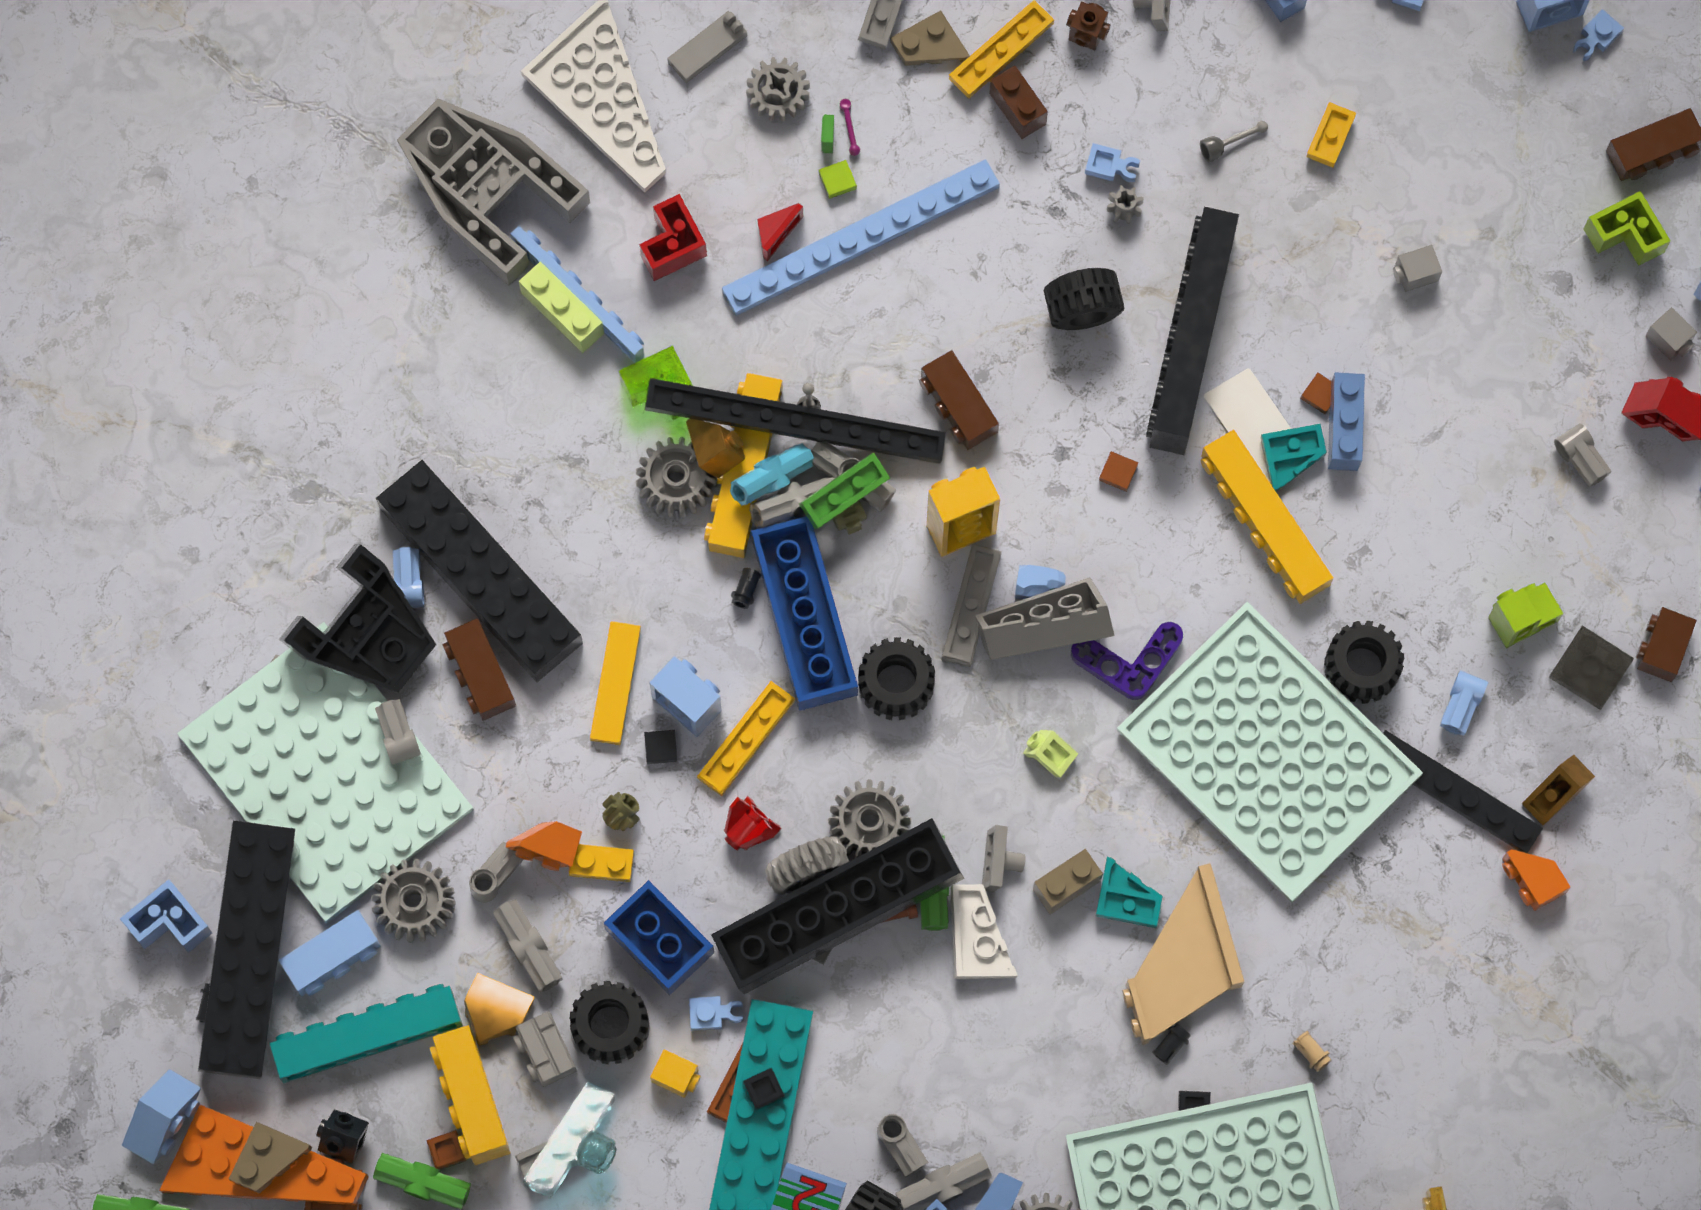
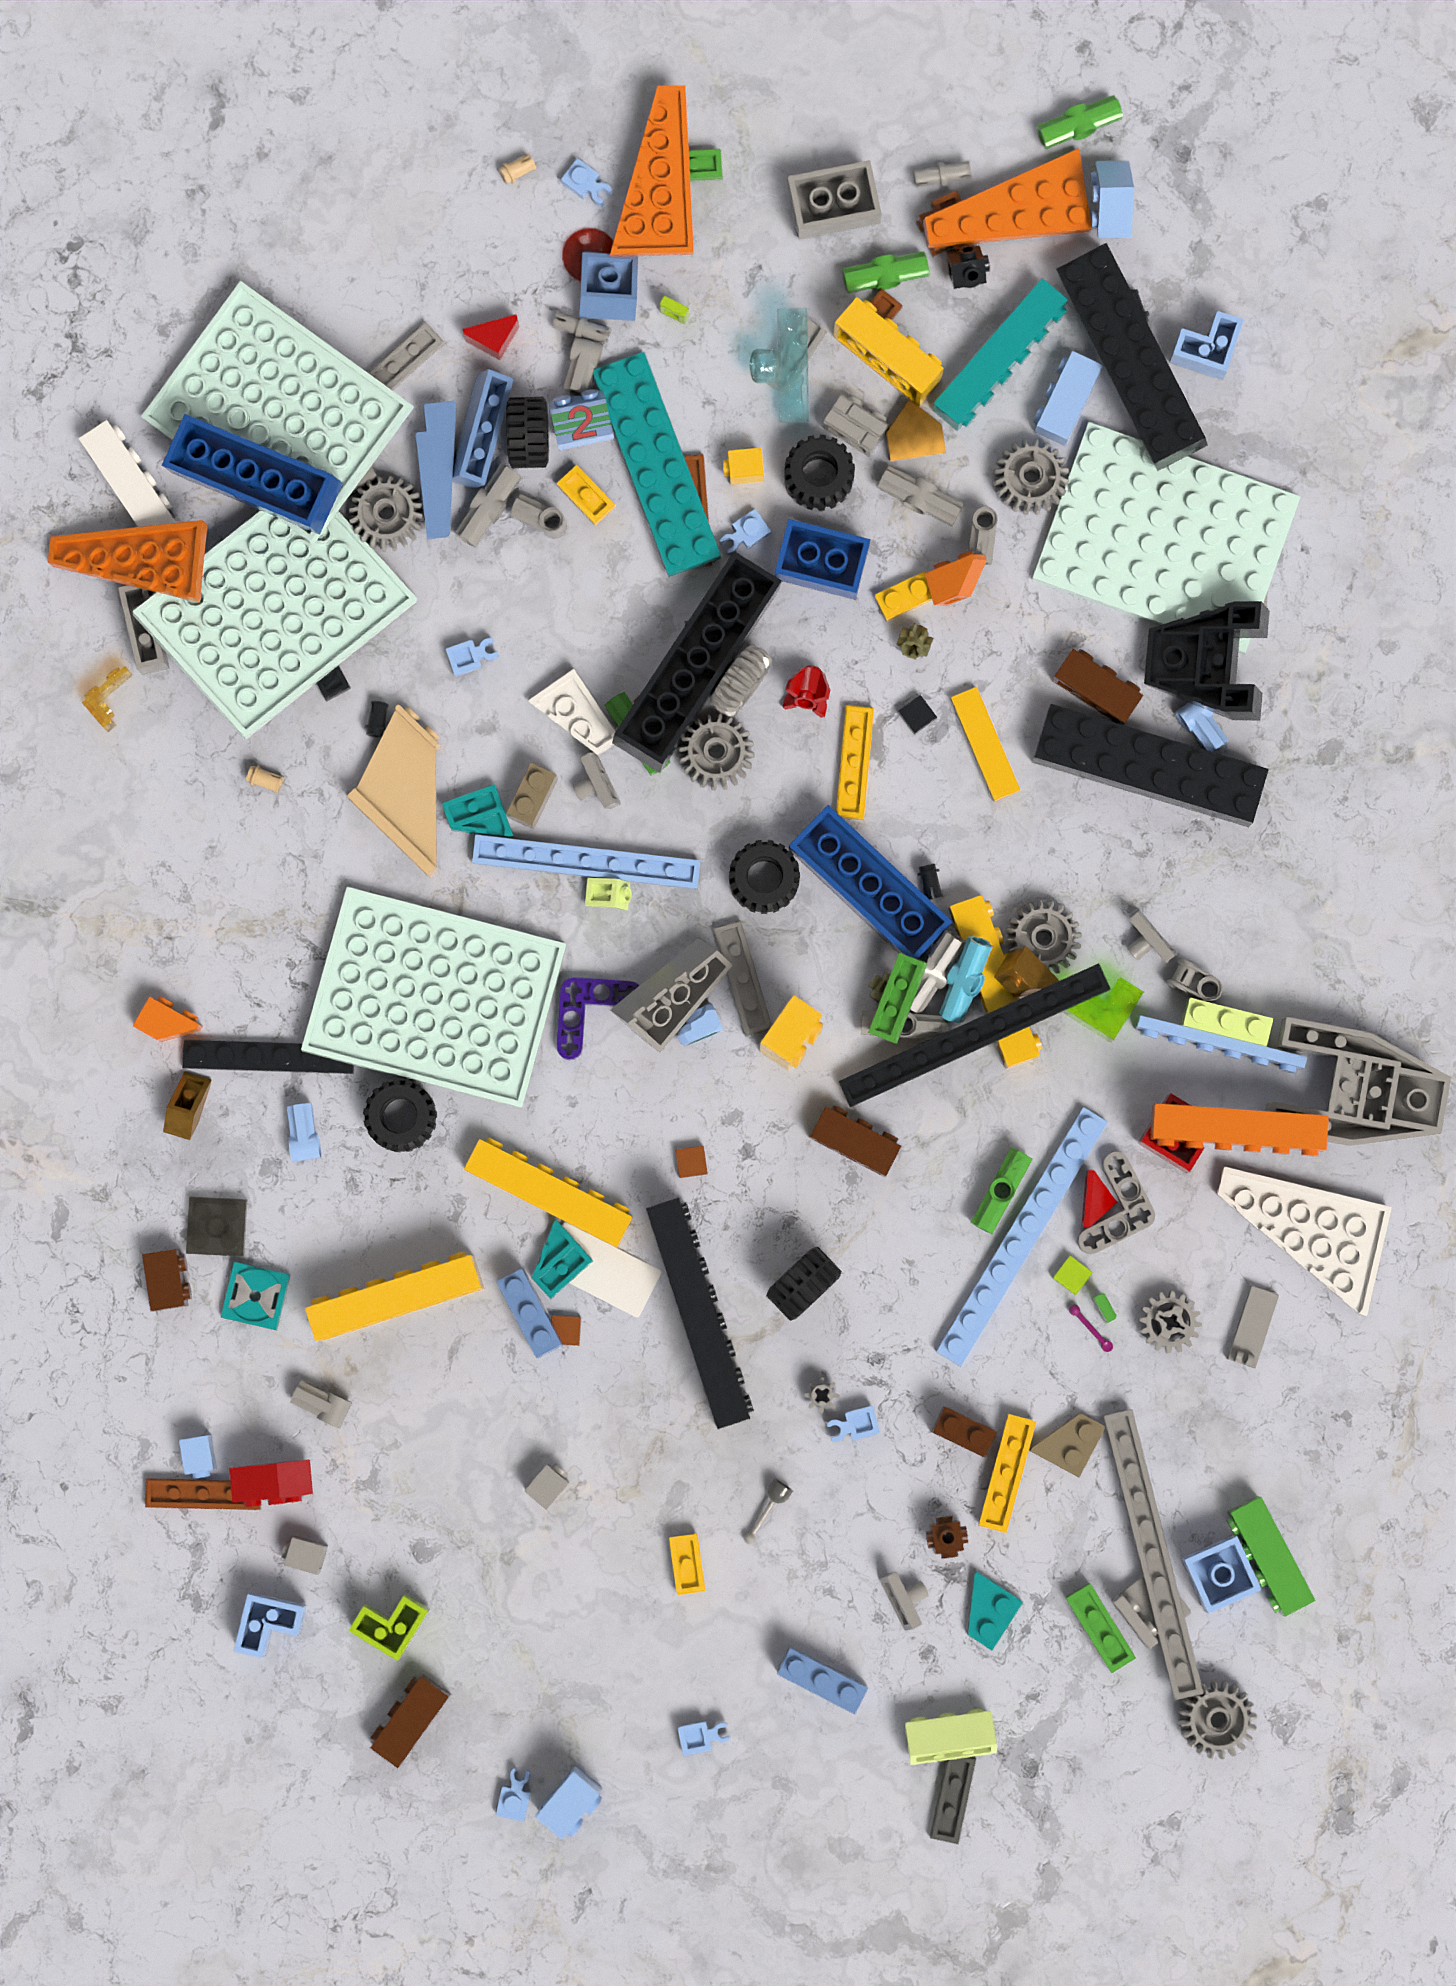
camera: 150 degrees right, 10 degrees up
dark tan wing [229,1121,312,1194] -> none
light grey piece [375,699,421,765] -> none
light blue brick [649,656,722,737] -> none
black tile [743,1067,785,1110] -> none
light grey hinge [797,383,821,409] -> none
lime brick [1488,582,1564,649] -> none
none -> teal piece [220,1262,291,1331]
none -> yellow brick [305,1251,485,1341]
none -> light blue plate [446,638,499,677]
none -> light blue plate [472,835,701,890]
none -> yellow plate [556,465,616,526]
none -> bright green piece [970,1147,1033,1235]
none -> light grey beam [1077,1151,1155,1254]
none -> light grey tile [1127,911,1177,963]
none -> orange brick [1150,1103,1329,1157]
none -> light grey piece [1166,958,1223,1003]

